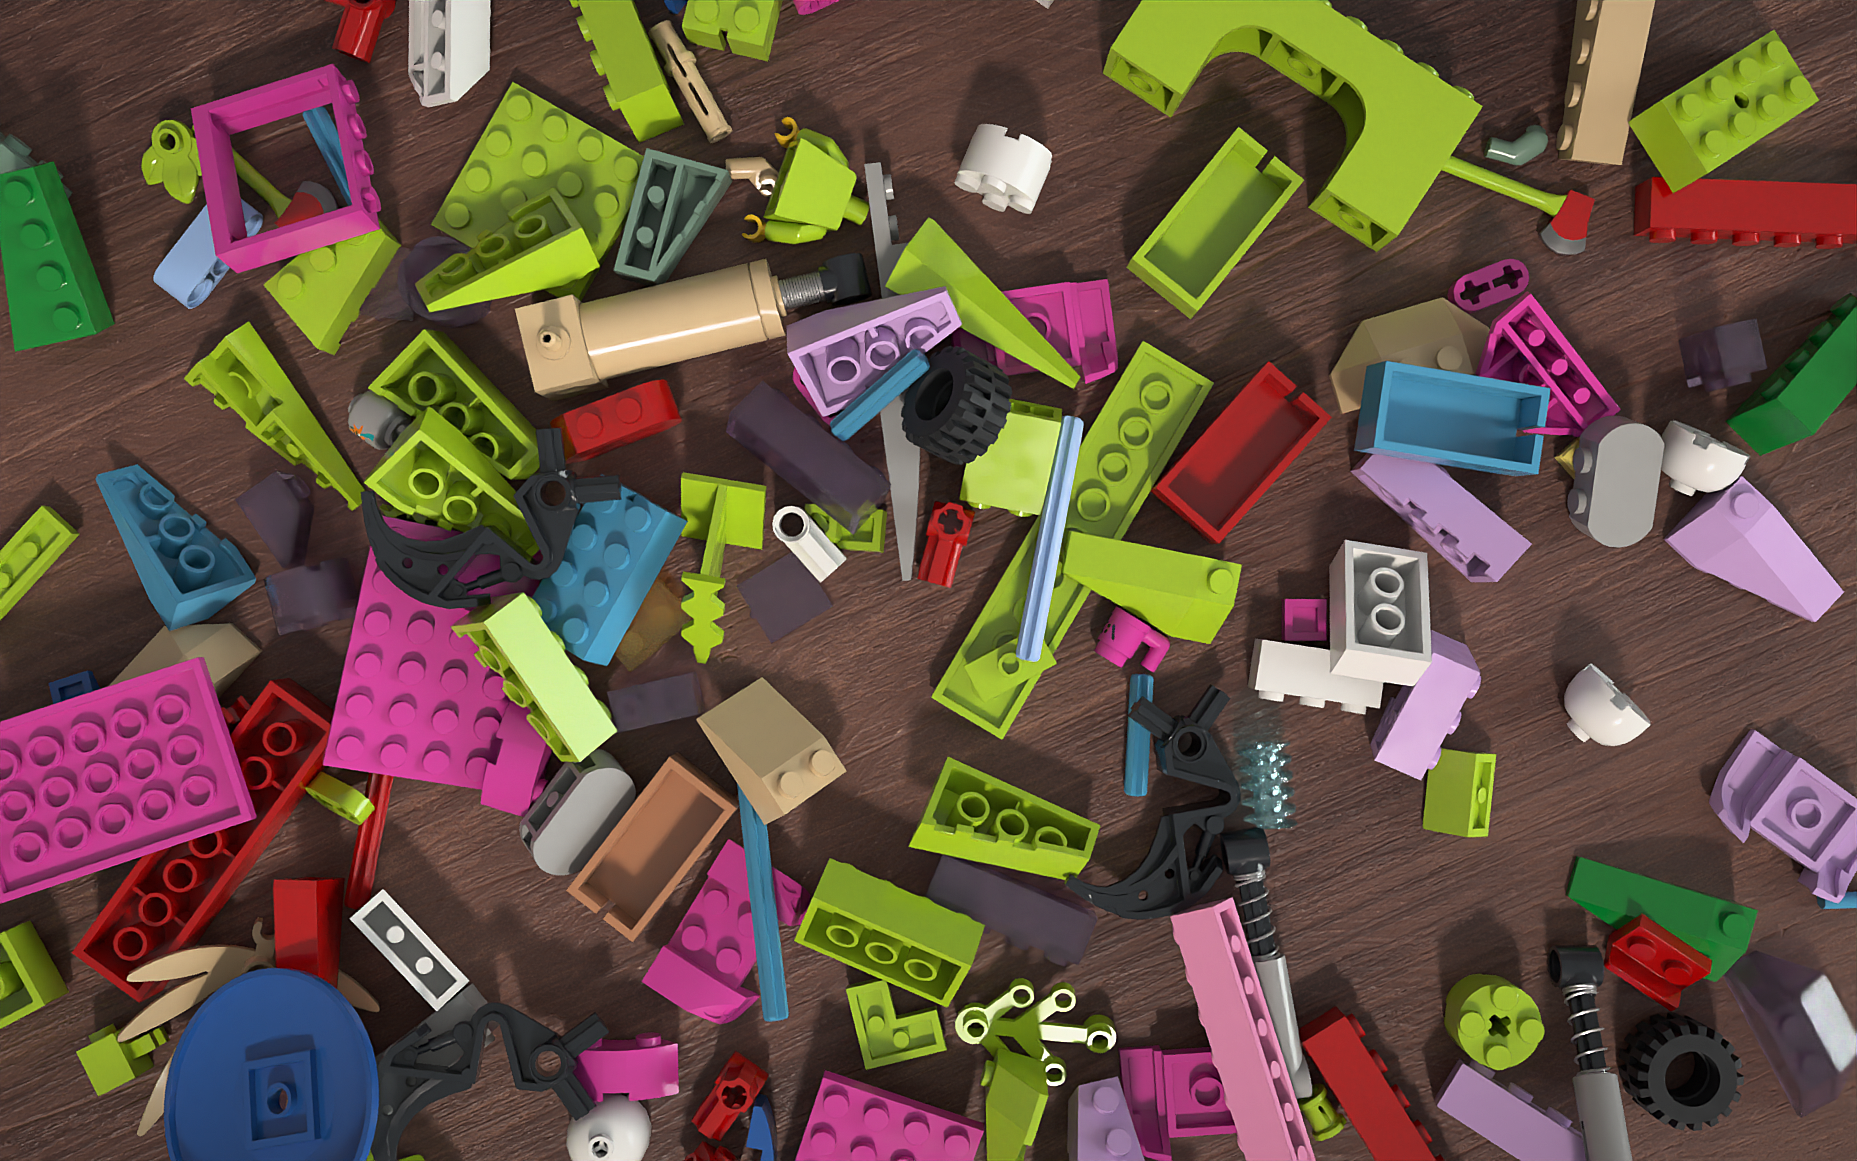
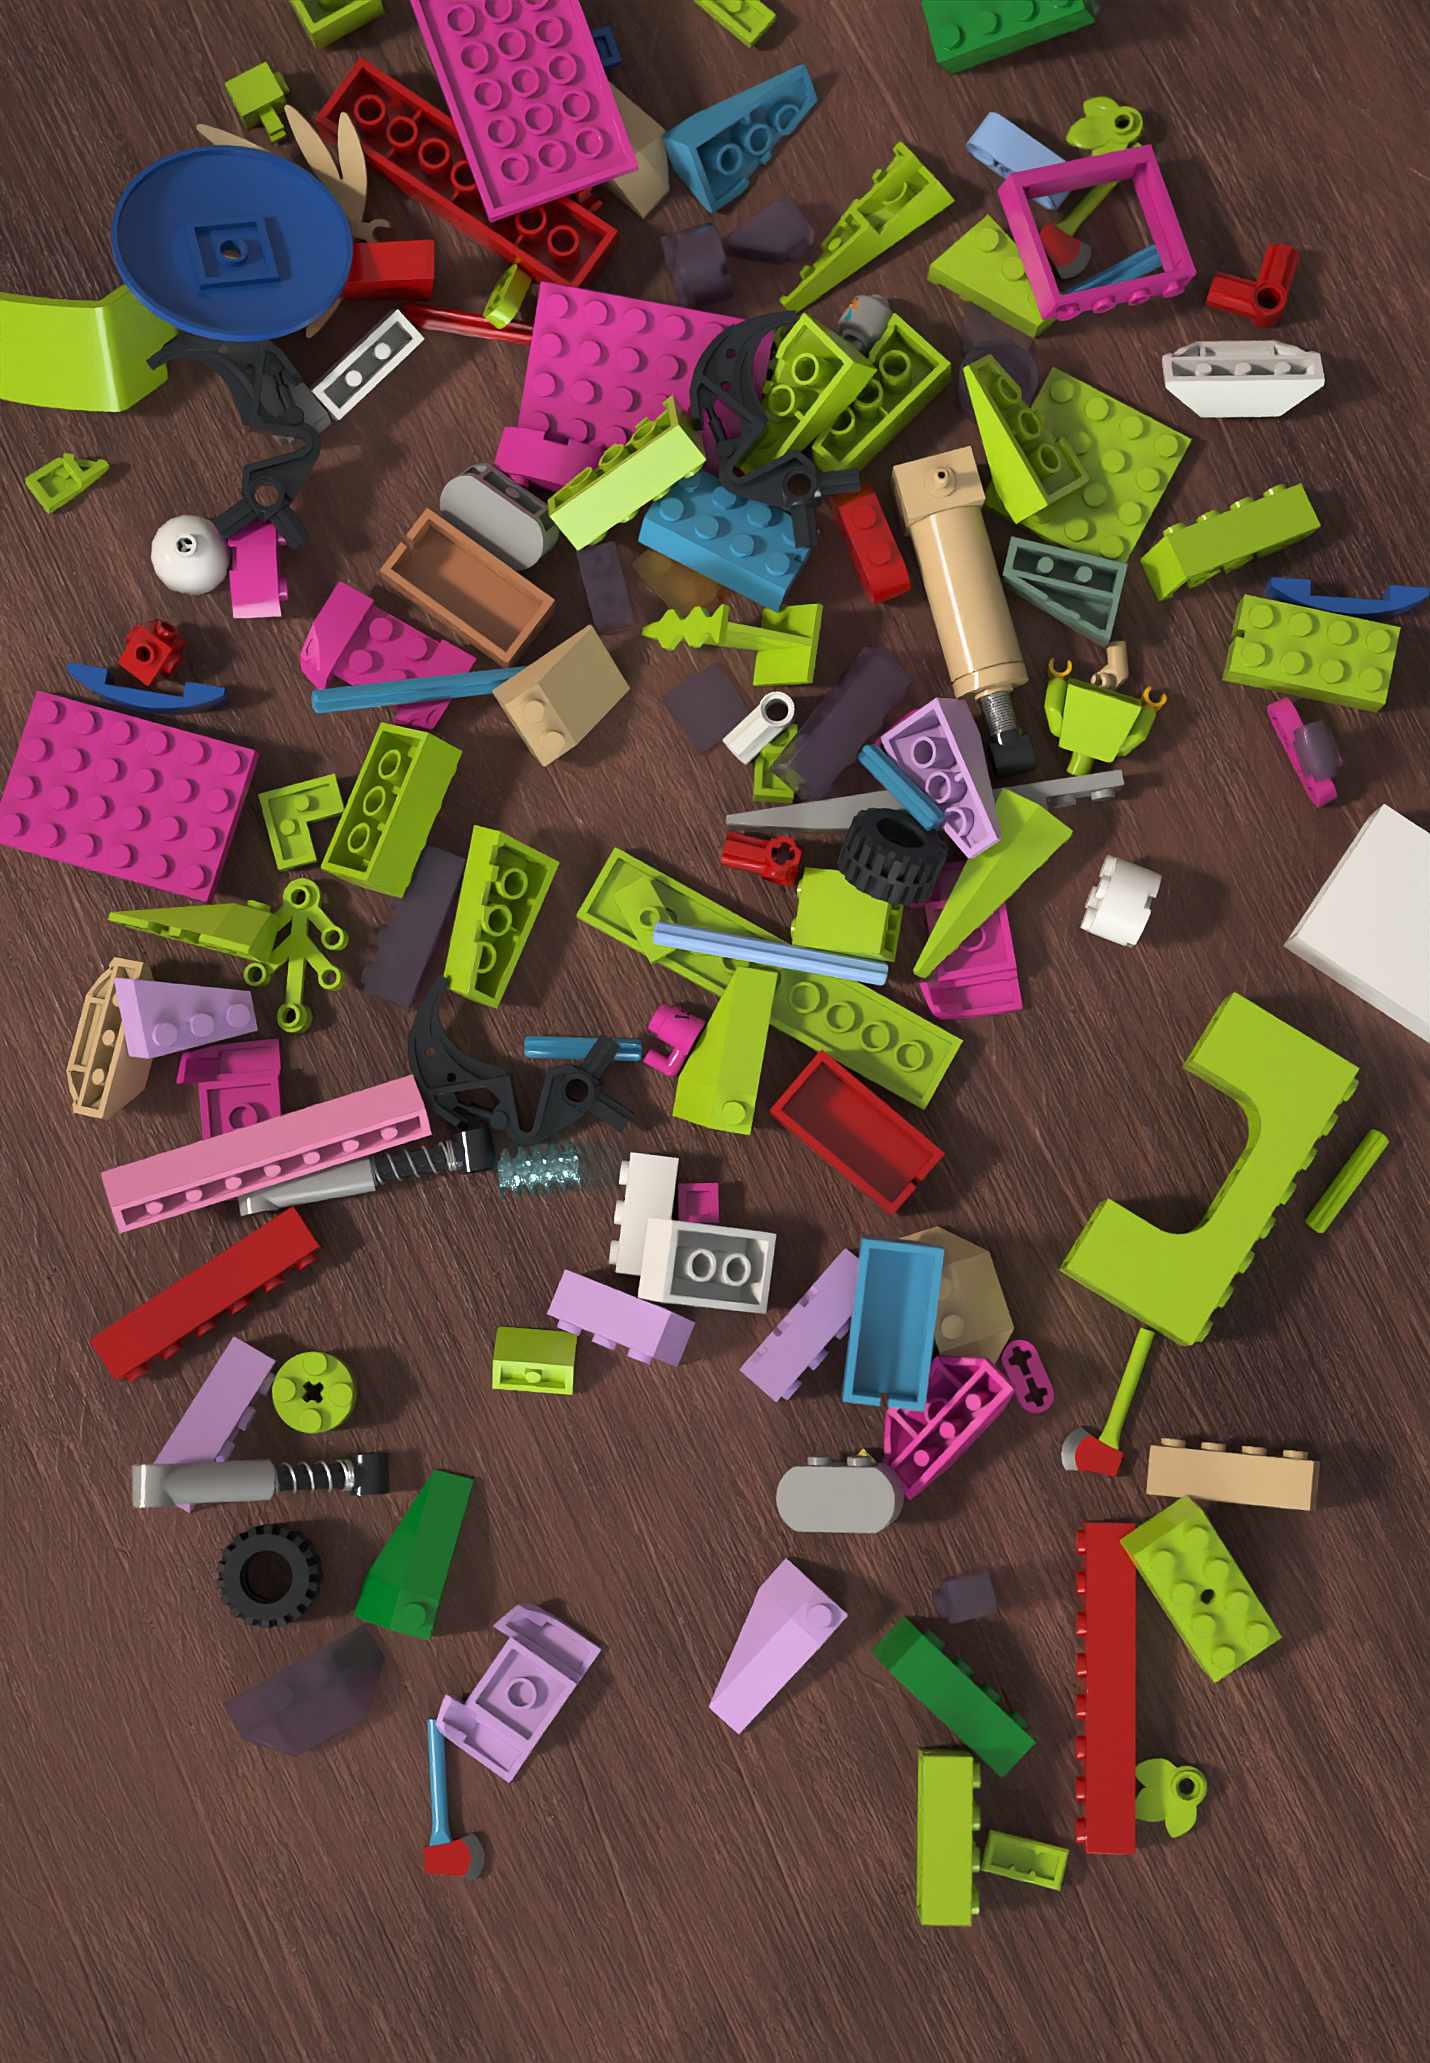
camera: 85 degrees right, 5 degrees down
tan pin [648,20,732,143] -> none
red piece [691,1050,769,1141] -> none
lime piece [1126,127,1304,319] -> none
lime bush [1297,1084,1347,1141] -> none
sand green arm [1484,125,1548,166] -> none
white cylinder [1564,663,1651,746] -> none
red bracket [1604,914,1712,1011] -> none
white cylinder [1661,420,1750,496] -> none

